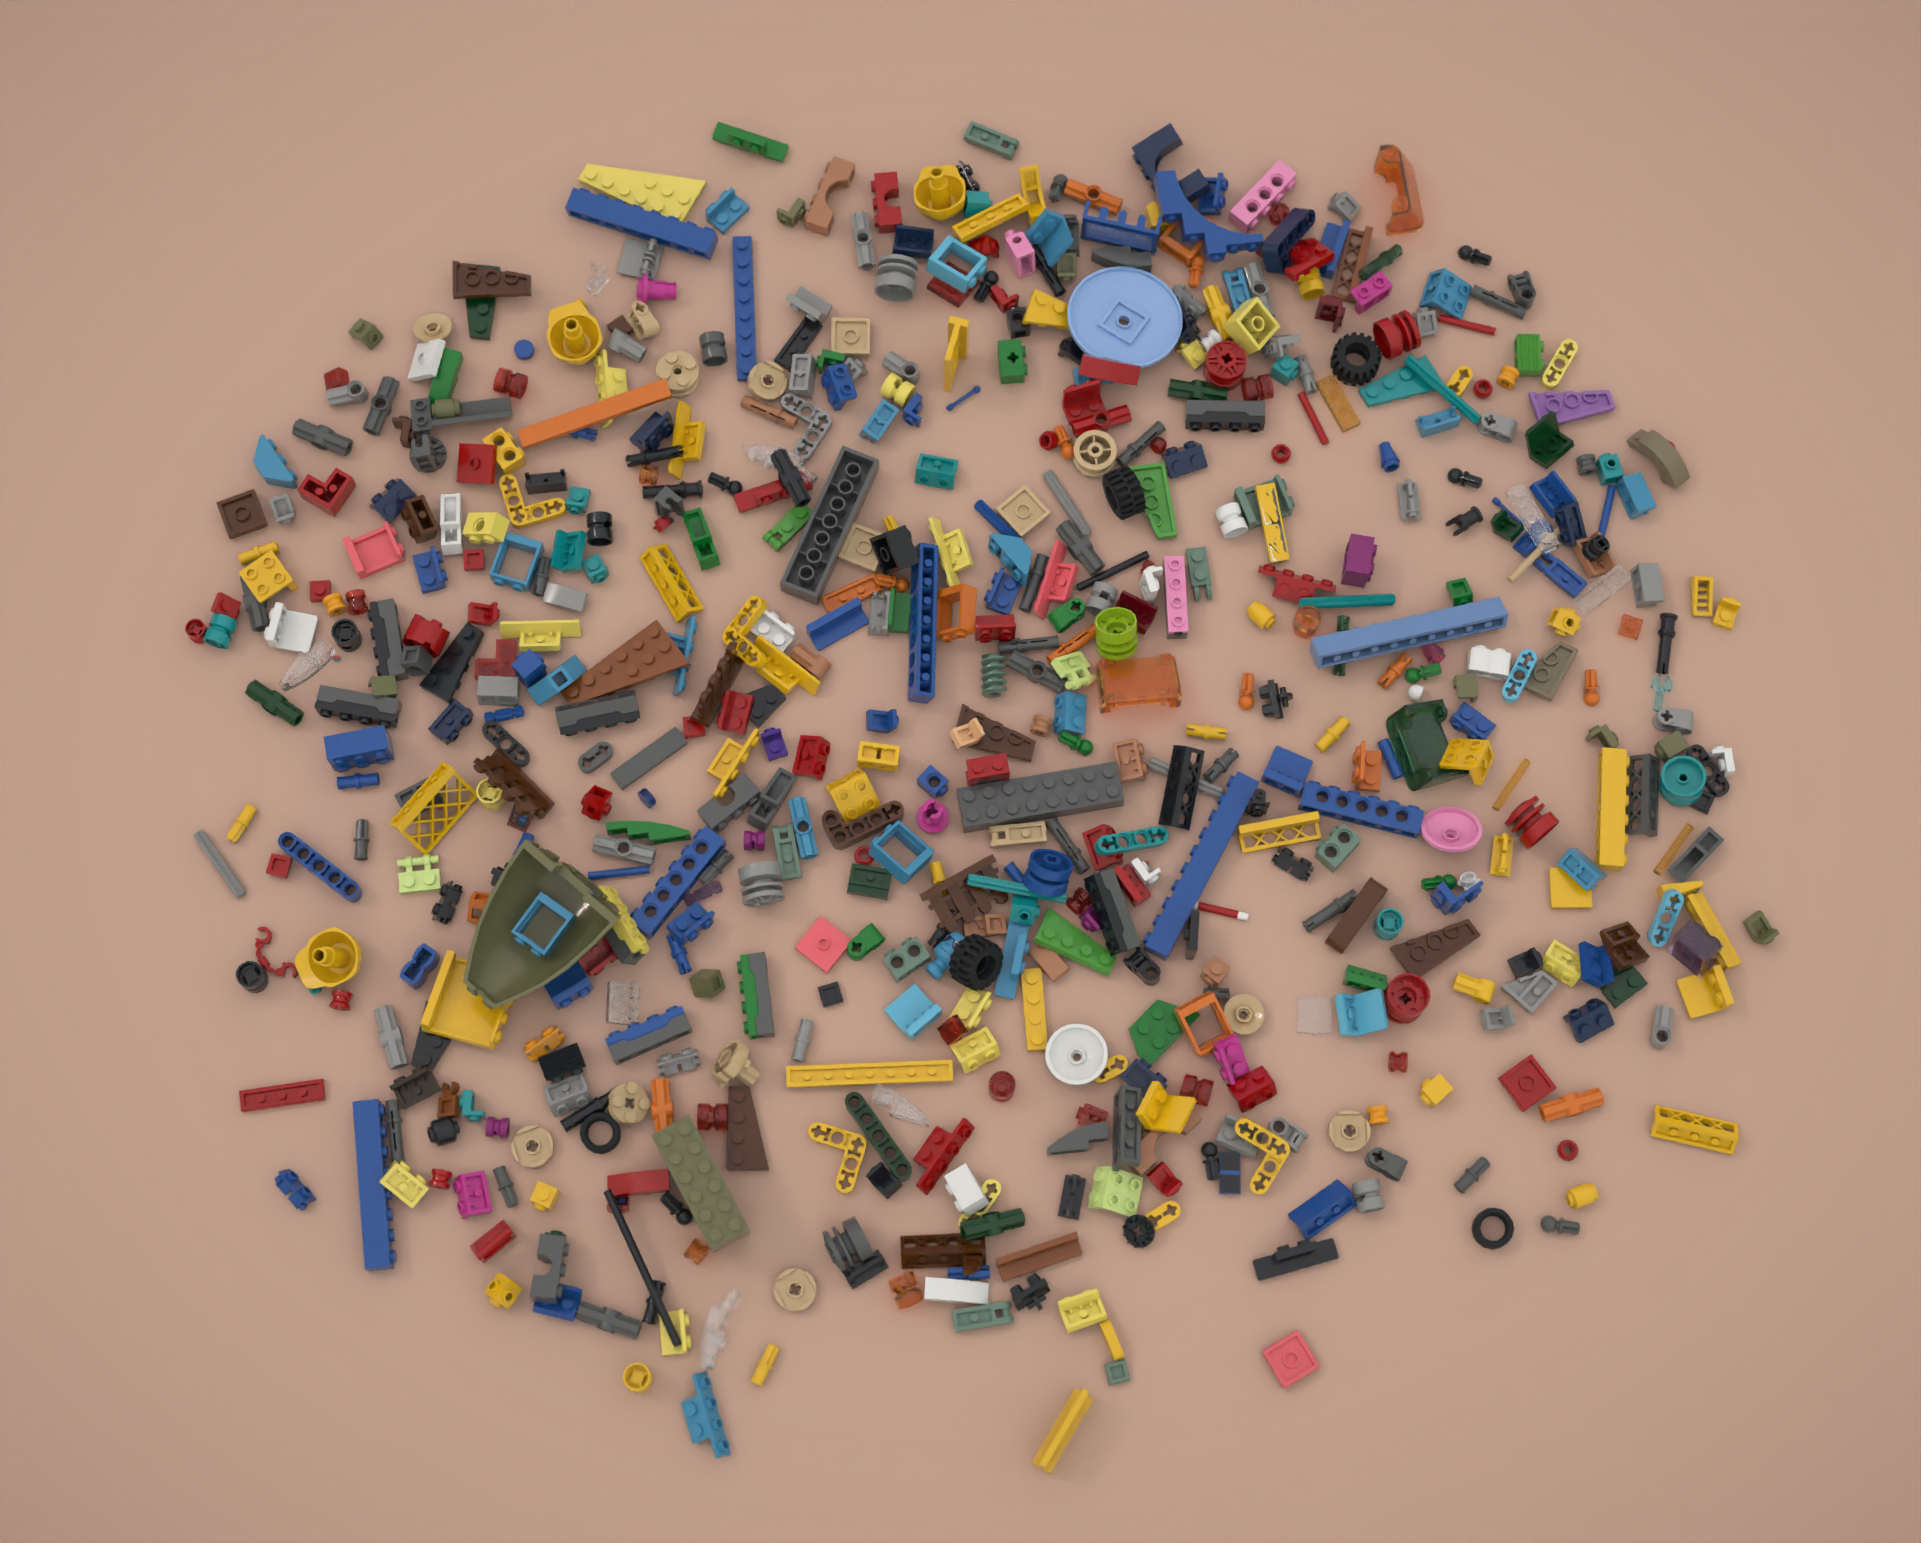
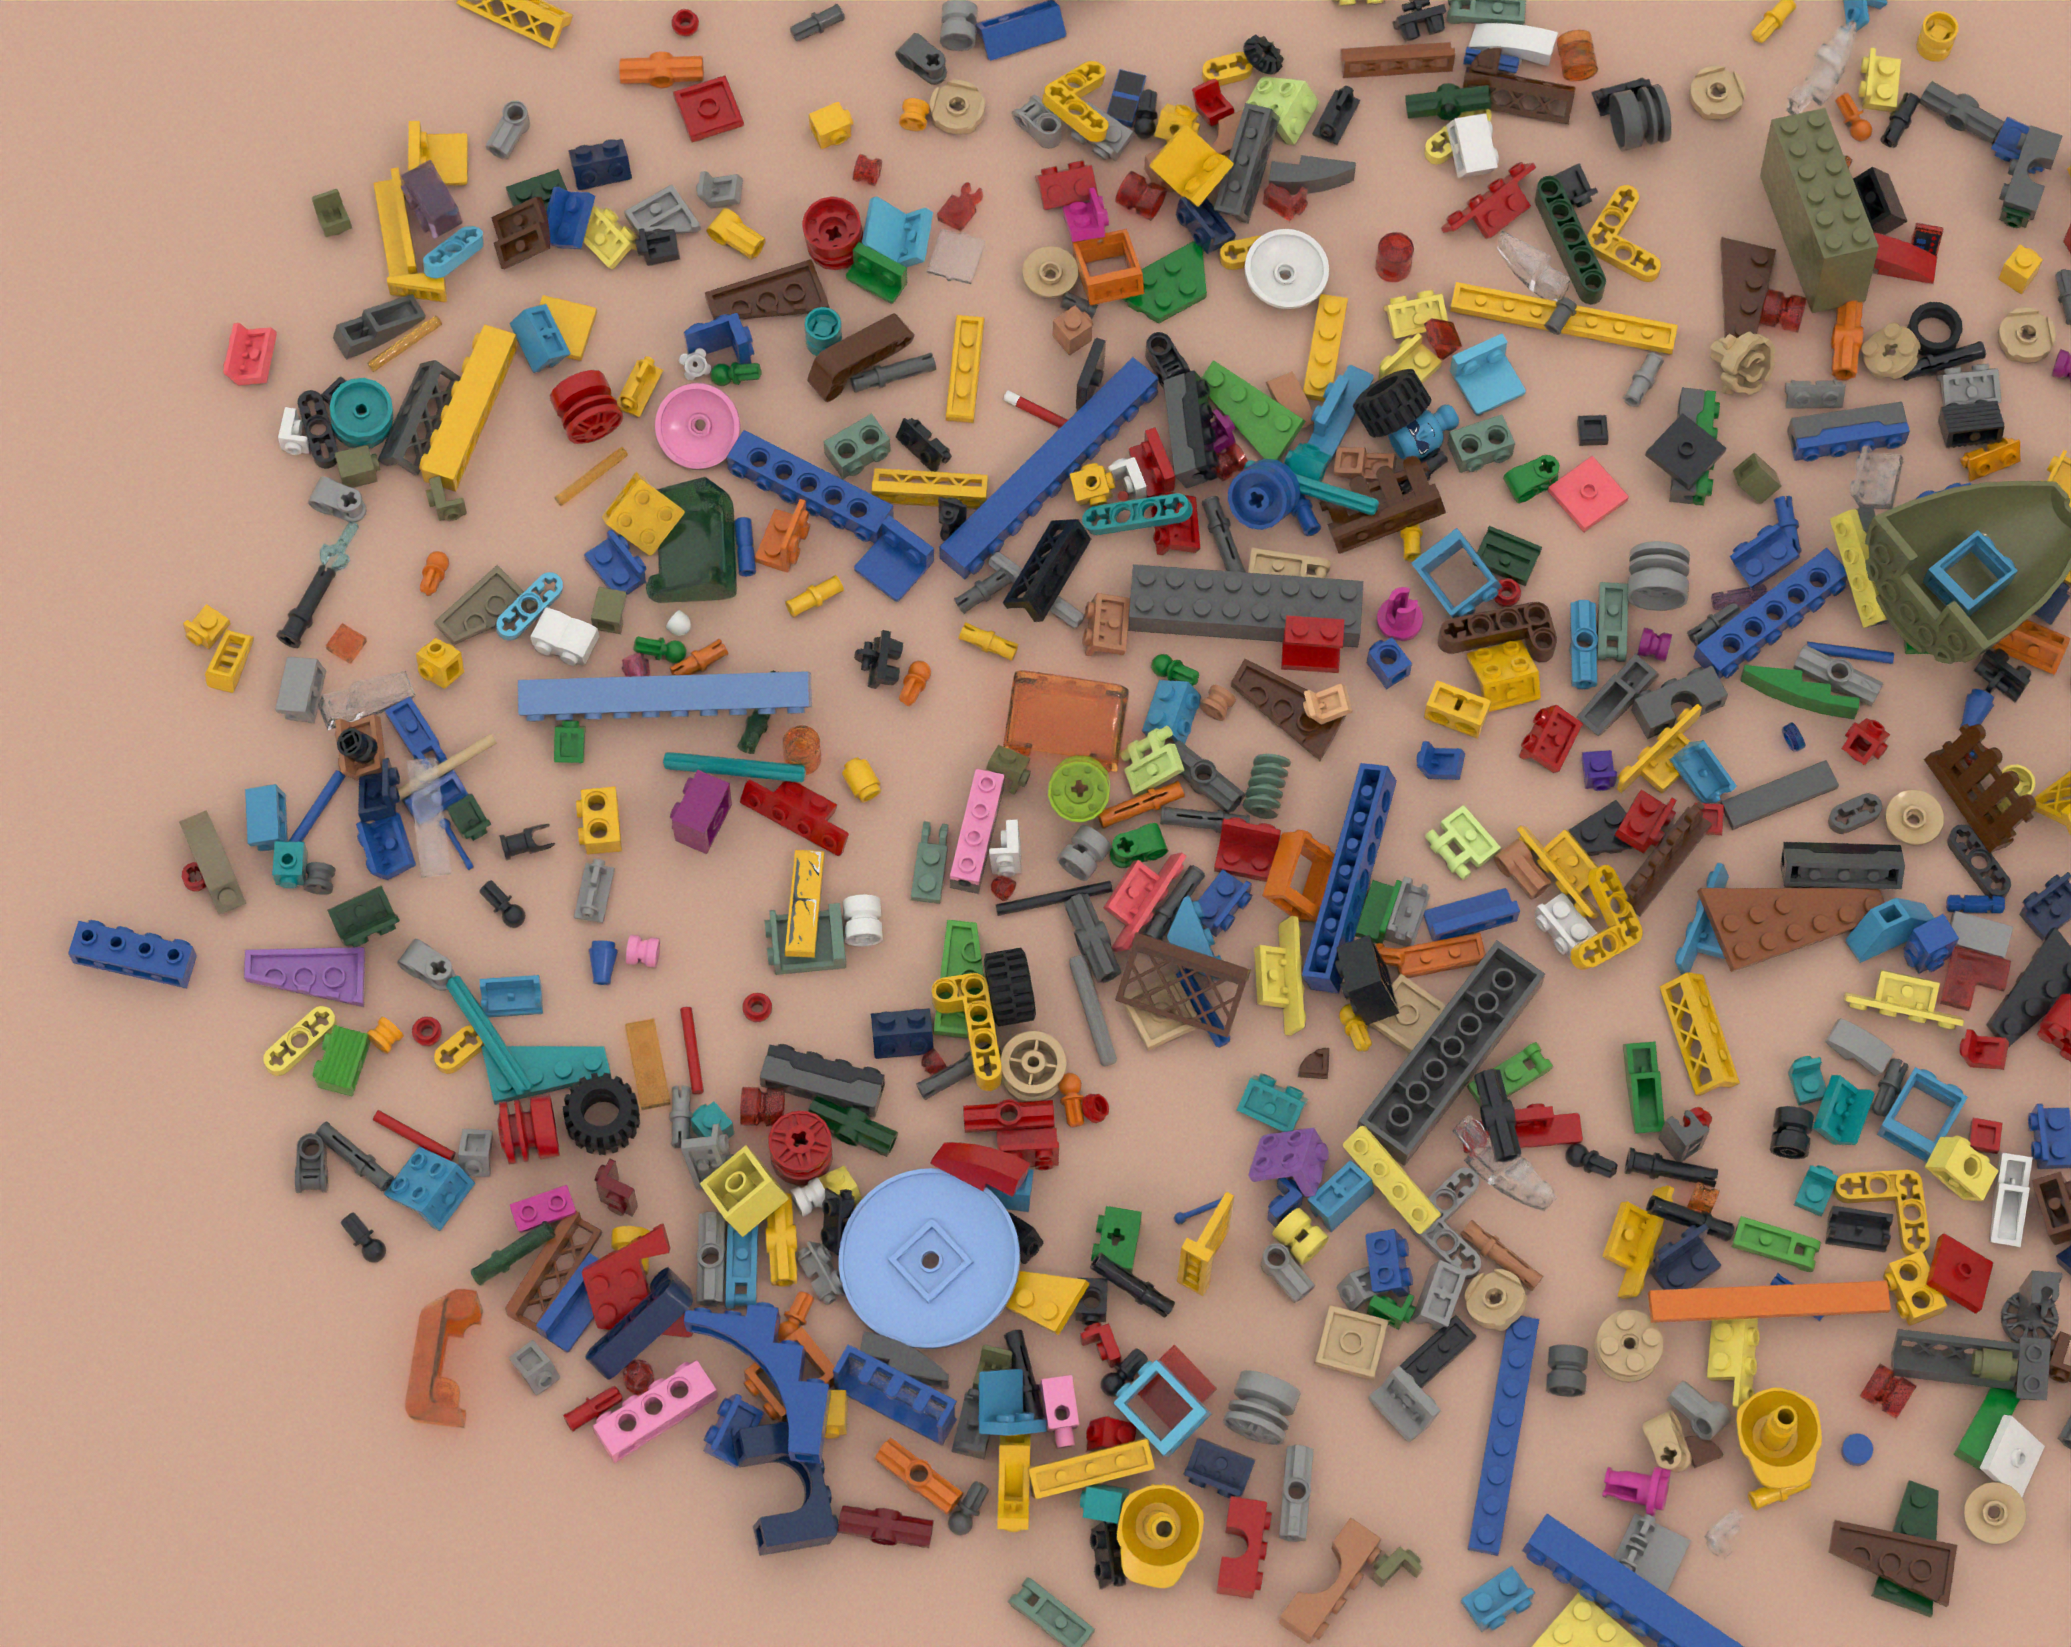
camera: 165 degrees left, 5 degrees down
black piece [603,1189,682,1347] -> none
dark red bracket [1114,591,1158,635] -> none
none -> blue brick [68,920,197,989]
none -> coral bracket [223,323,277,386]
none -> red axle [563,1386,623,1432]
none -> yellow brick [576,786,622,855]
none -> bright pink wheel [626,935,660,968]
none -> dark red piece [838,1505,934,1548]
none -> yellow beam [931,973,1002,1091]
none -> clear red plate [937,182,983,231]
none -> yellow tile [946,315,984,423]
none -> olive bracket [986,745,1031,795]
none -> yellow brick [1070,463,1116,507]
none -> black pin [1090,1252,1175,1318]
none -> reddish brown fence [1115,933,1251,1038]
none -> yellow brick [1154,103,1200,143]
none -> medium lavender bracket [1248,1128,1329,1197]
none -> reddish brown tile [1298,1048,1330,1079]
none -> light yellow bracket [1343,1126,1441,1234]
none -> yellowish green plate [1425,805,1501,880]
none -> dark grey pin [1544,297,1577,335]
none -> black plate [1645,413,1727,490]
none -> dark azure hinge [1669,740,1737,804]
none -> bright green plate [1731,1216,1821,1272]
none -> orange axle [1835,93,1872,141]
none -> black brick [1853,167,1907,235]
none -> tan dish [1885,789,1944,845]

